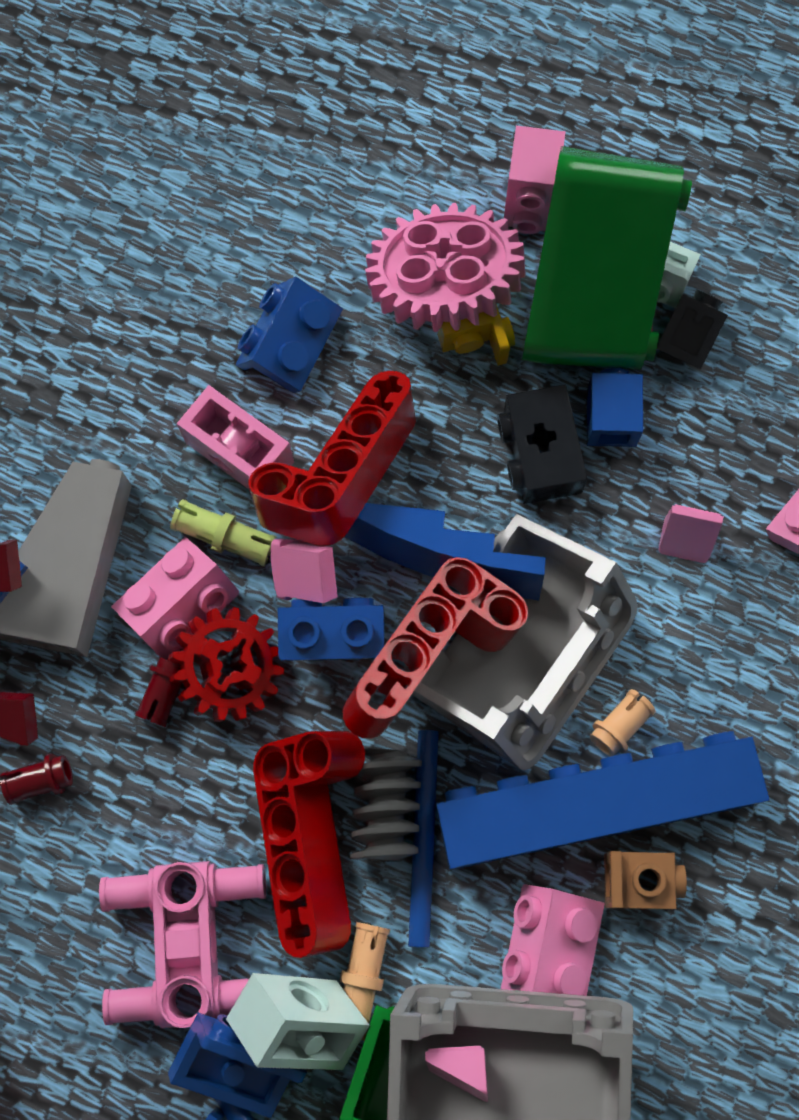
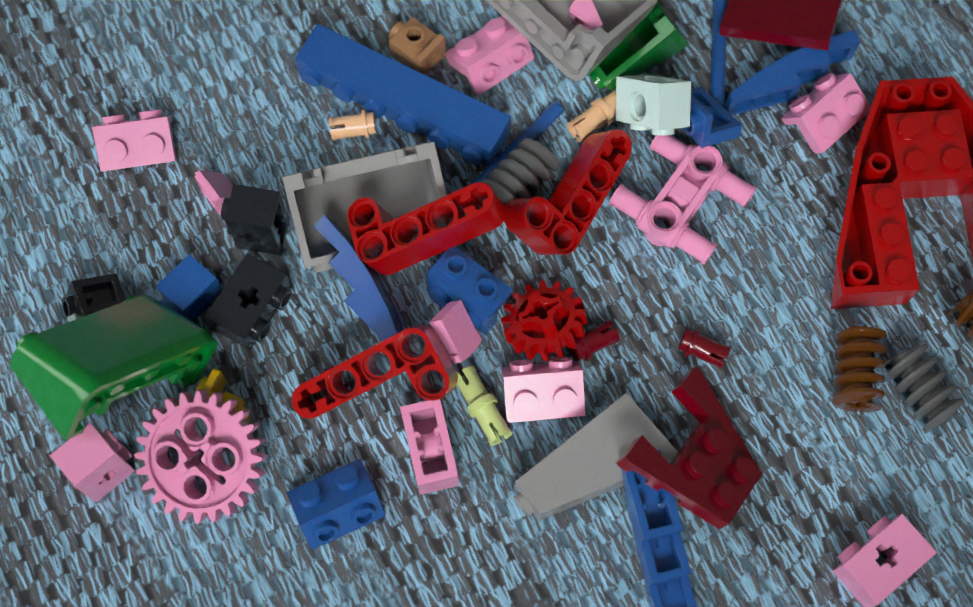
camera: 145 degrees left, 5 degrees down
none -> black brick [221,184,289,256]

